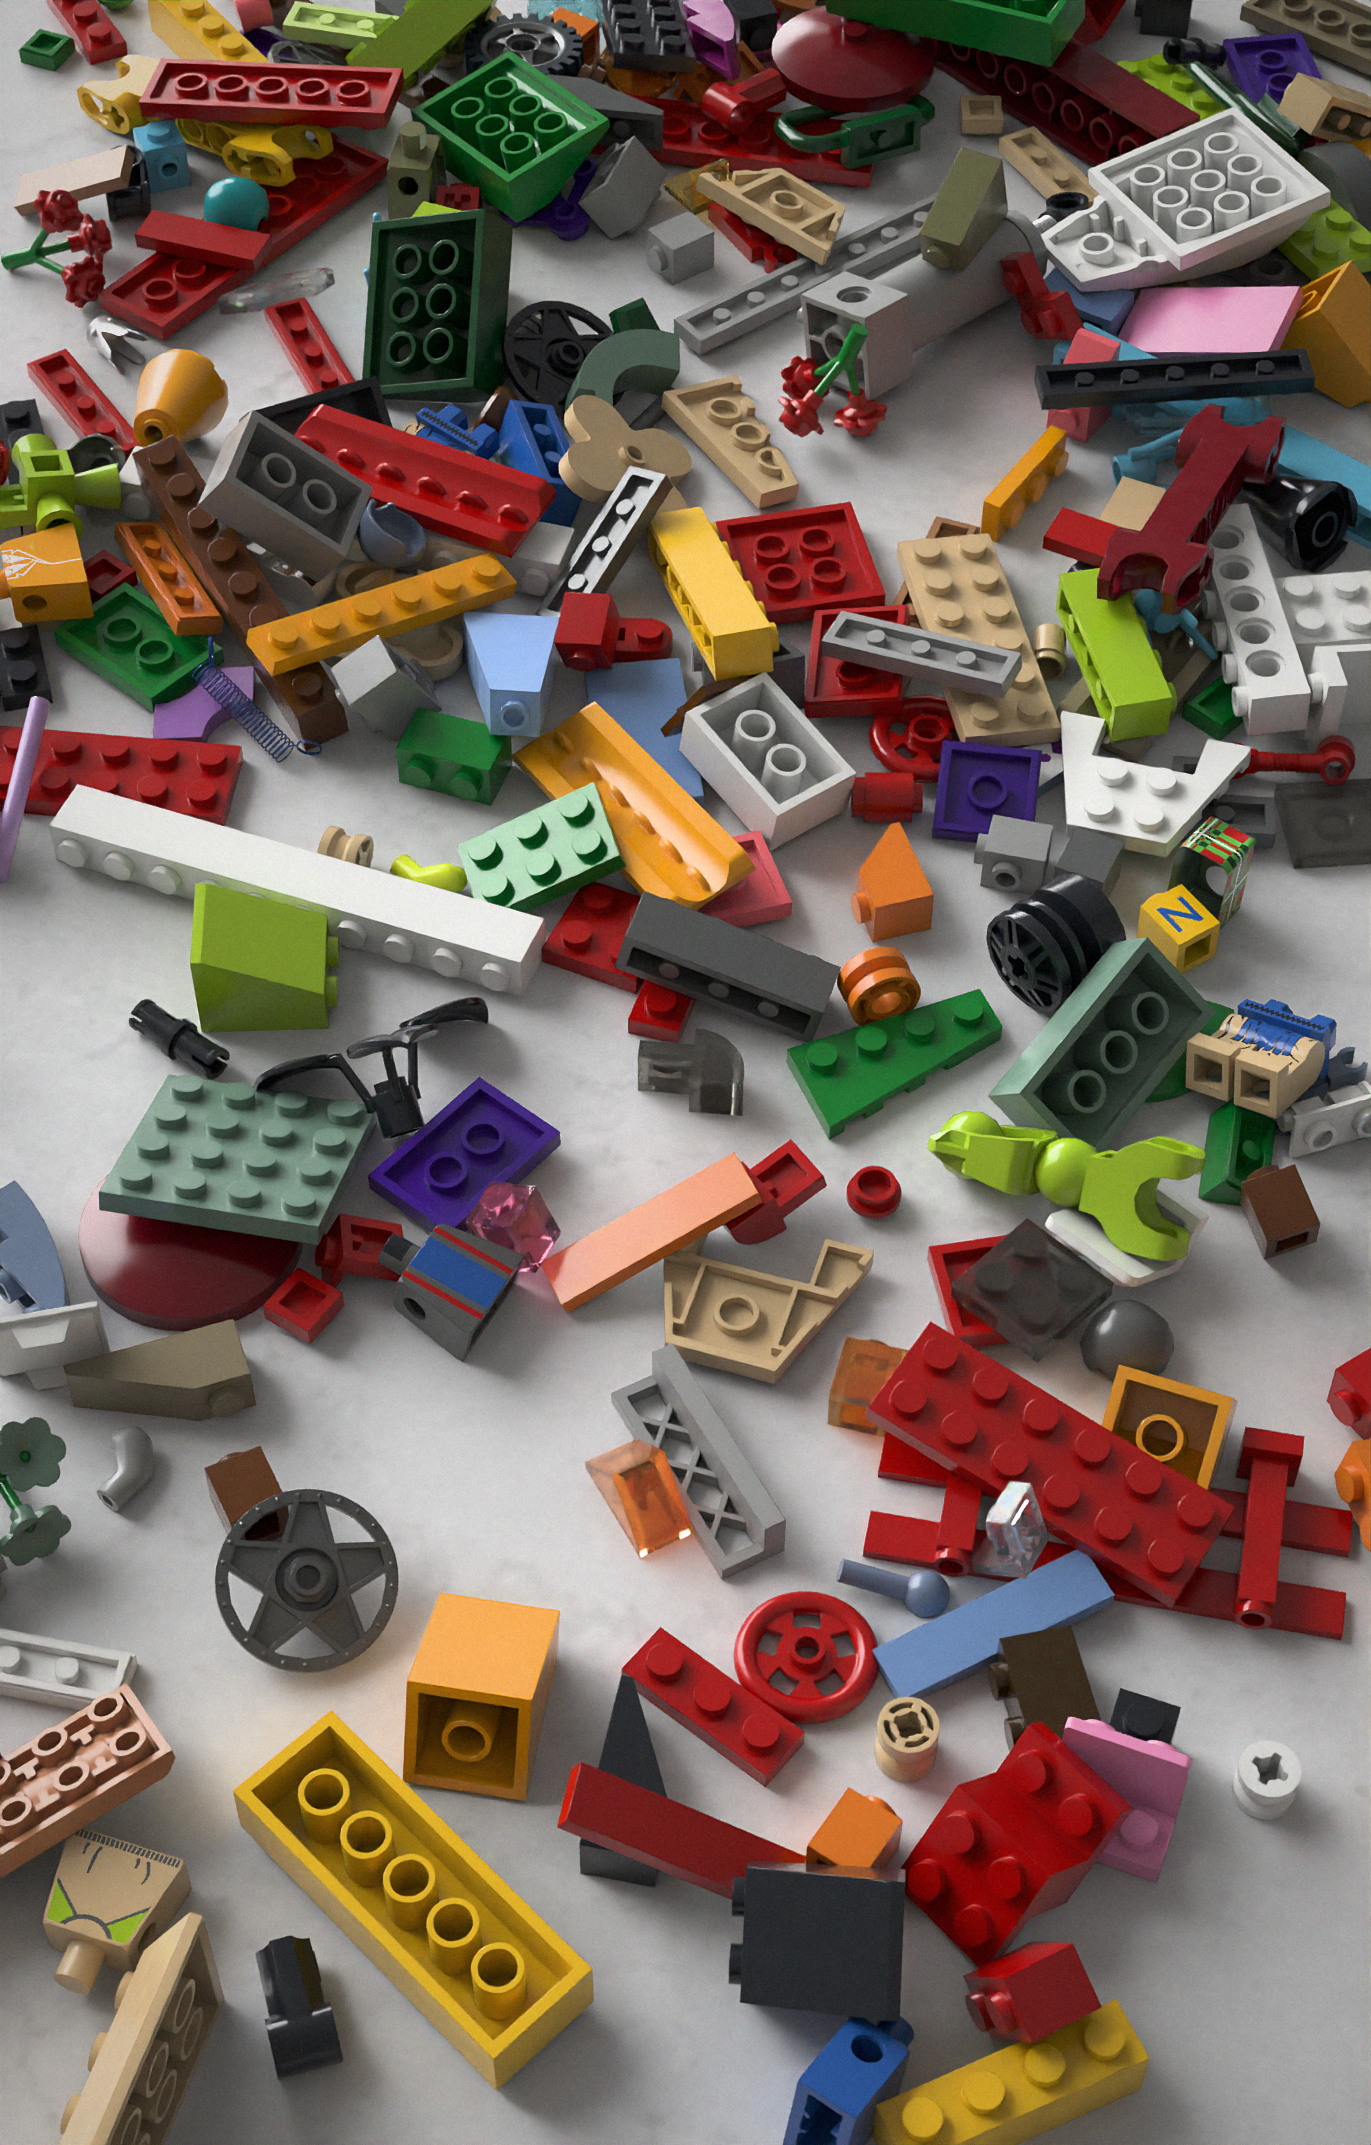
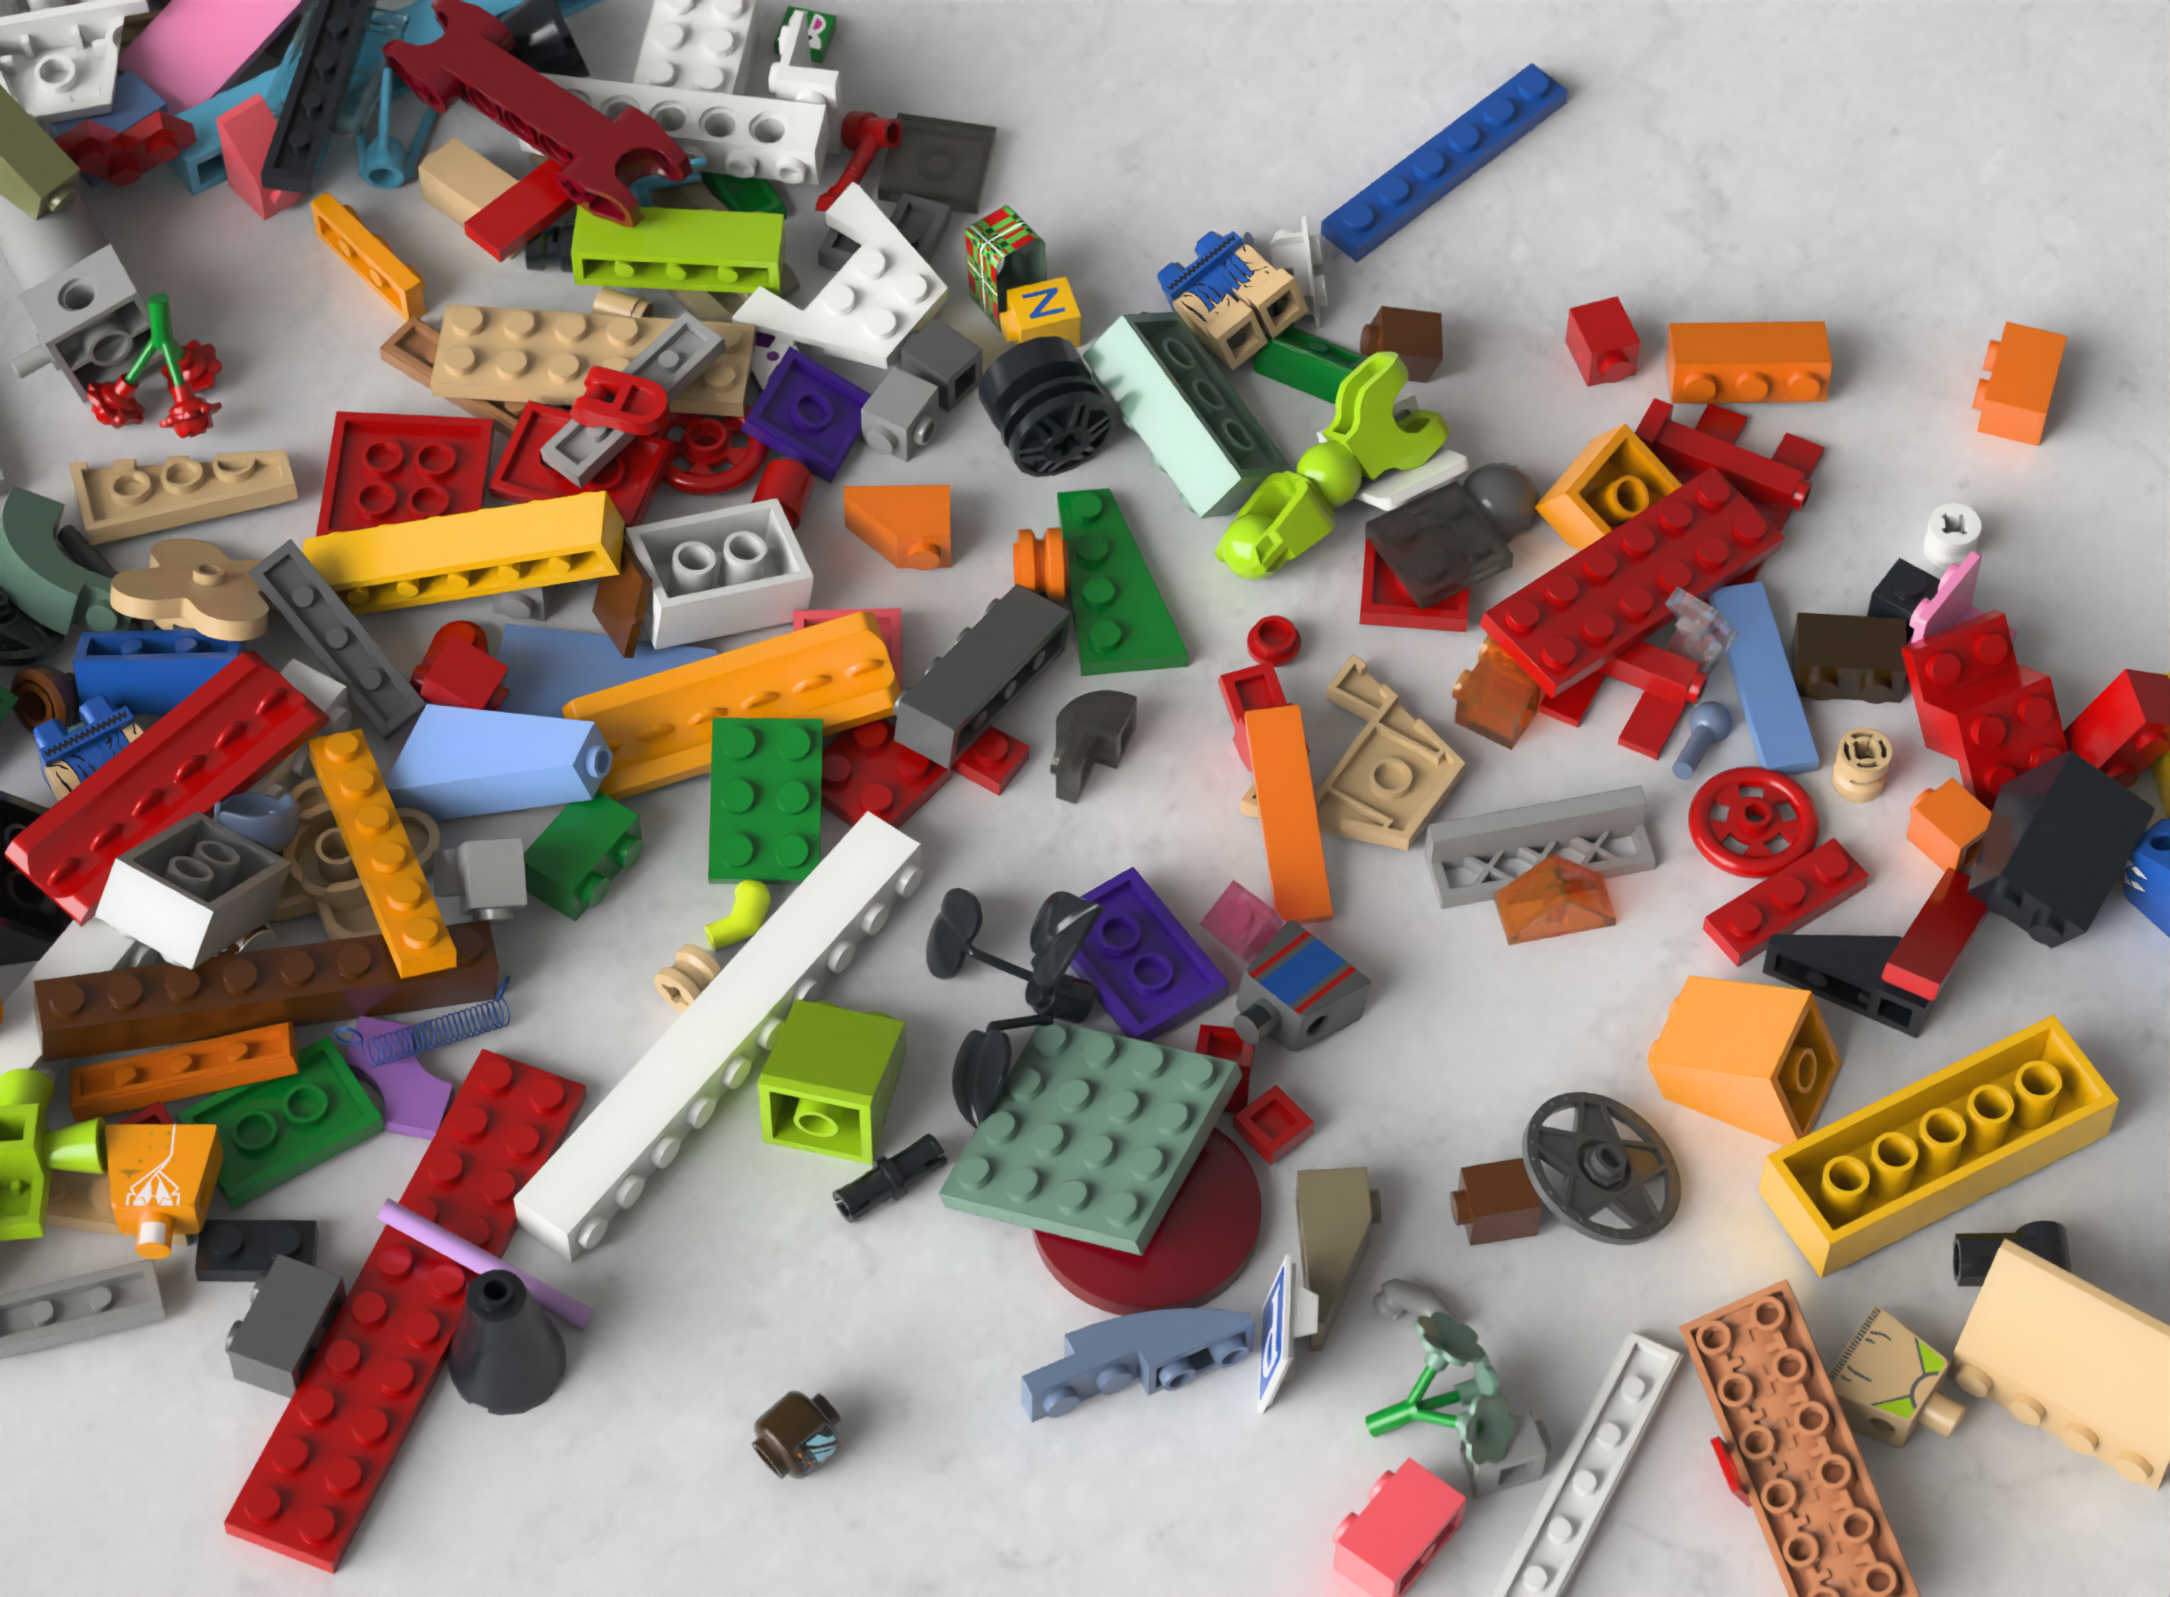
camera: 75 degrees left, 5 degrees up
none -> red plate [570,366,671,436]

